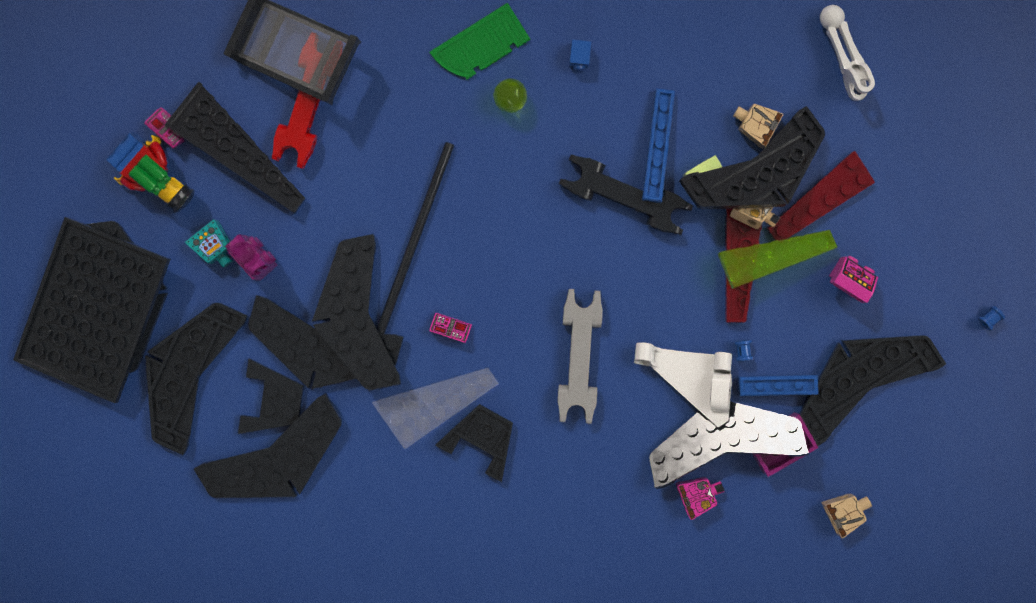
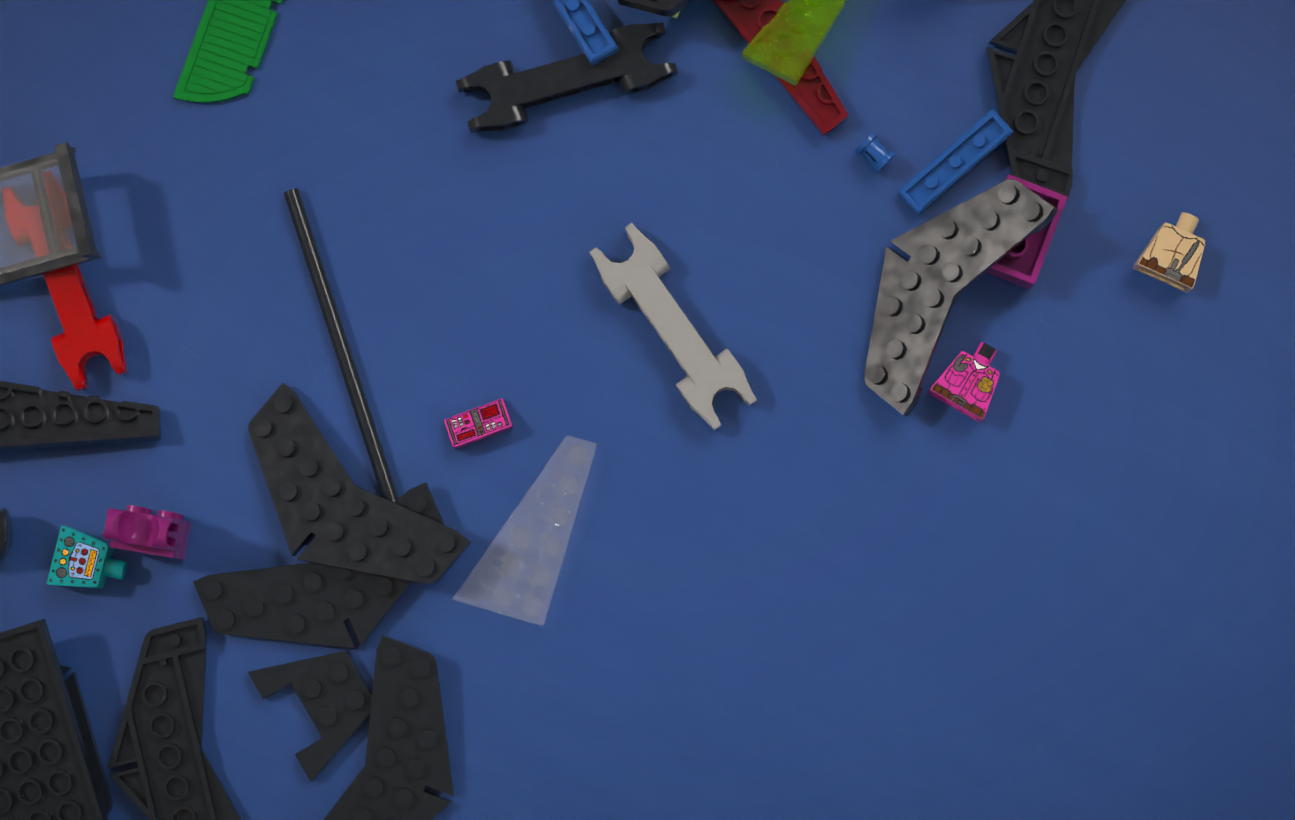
camera: 30 degrees left, 5 degrees down
black wing [435,404,513,482] -> none
clear neon green piece [493,78,528,113] -> none
white panel [634,343,732,427] -> none

